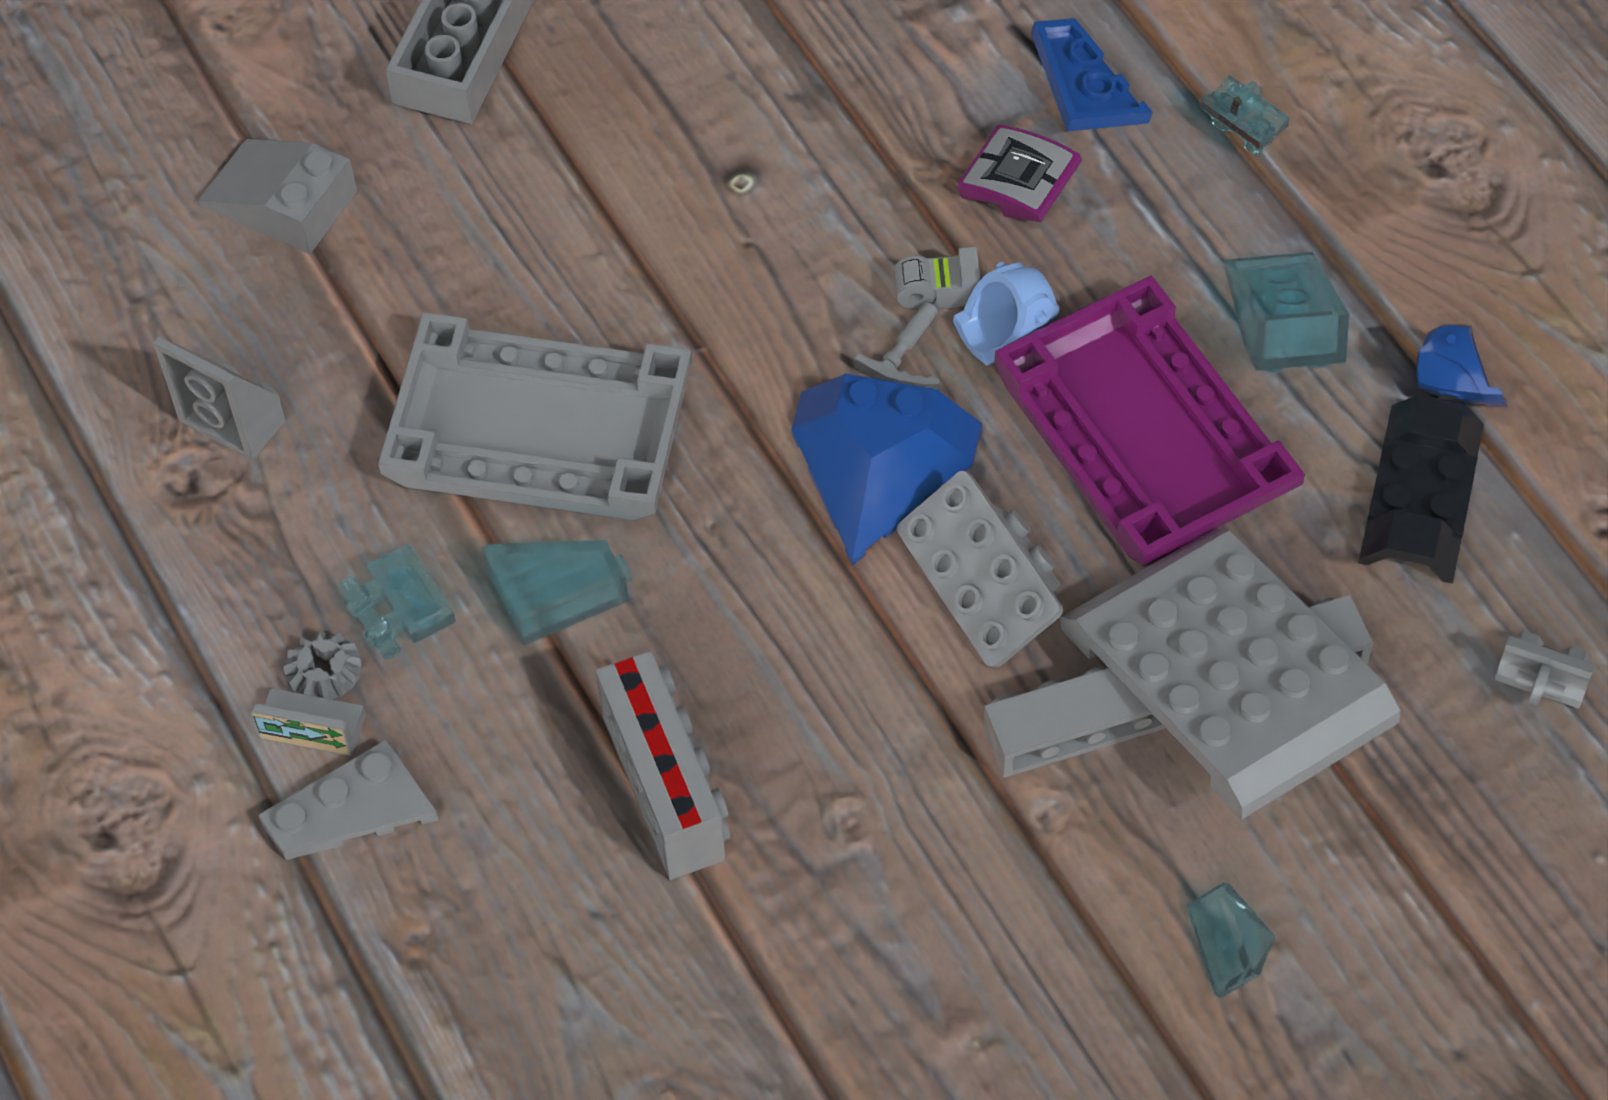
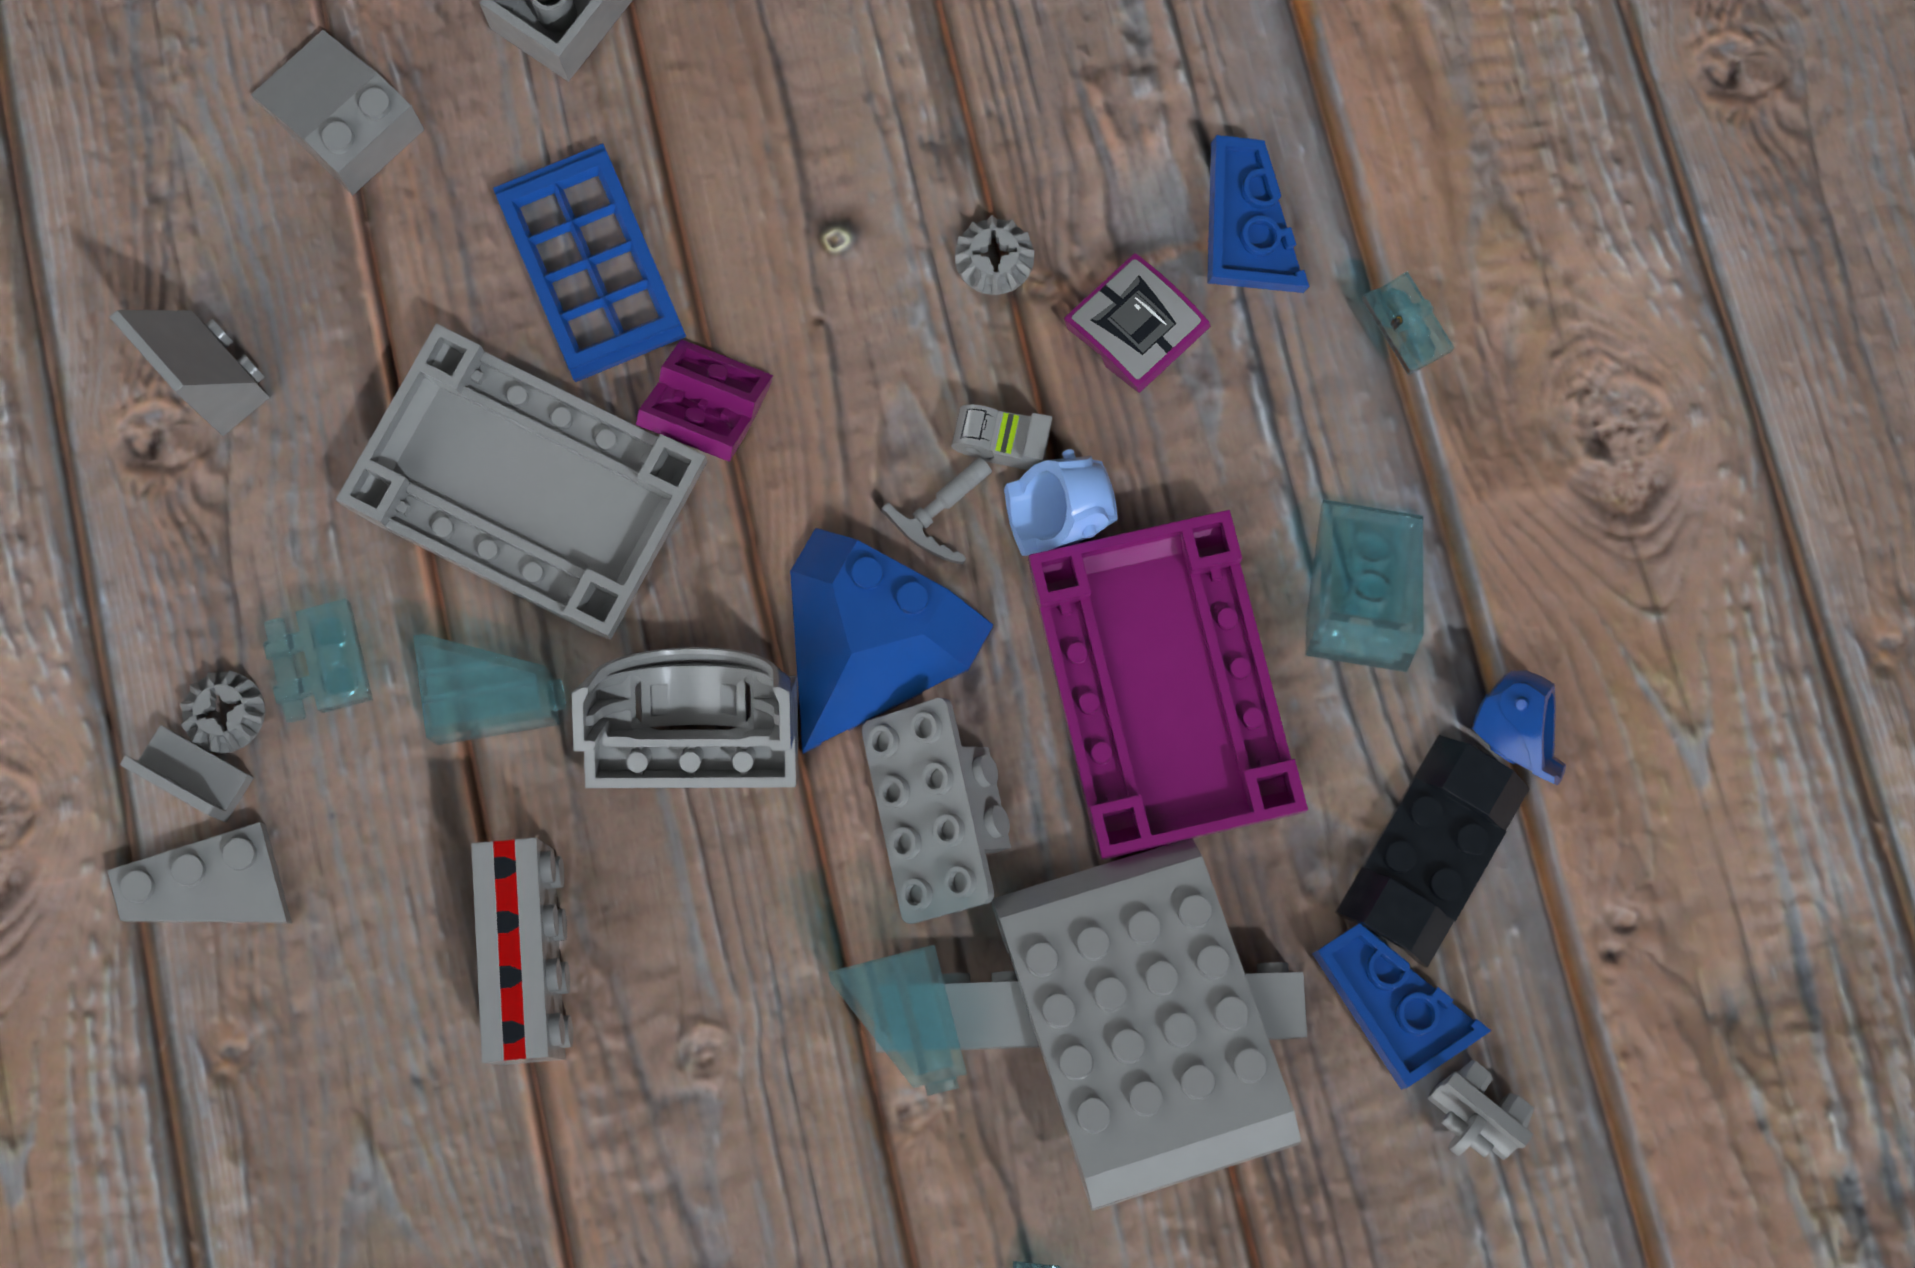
camera: 15 degrees right, 20 degrees up
none -> blue piece [493,143,686,383]
none -> light grey piece [572,647,799,788]
none -> magenta slope [636,339,773,462]
none -> clear light blue slope [828,945,967,1096]
none -> light grey gear [955,215,1034,295]
none -> blue wing [1312,923,1491,1090]

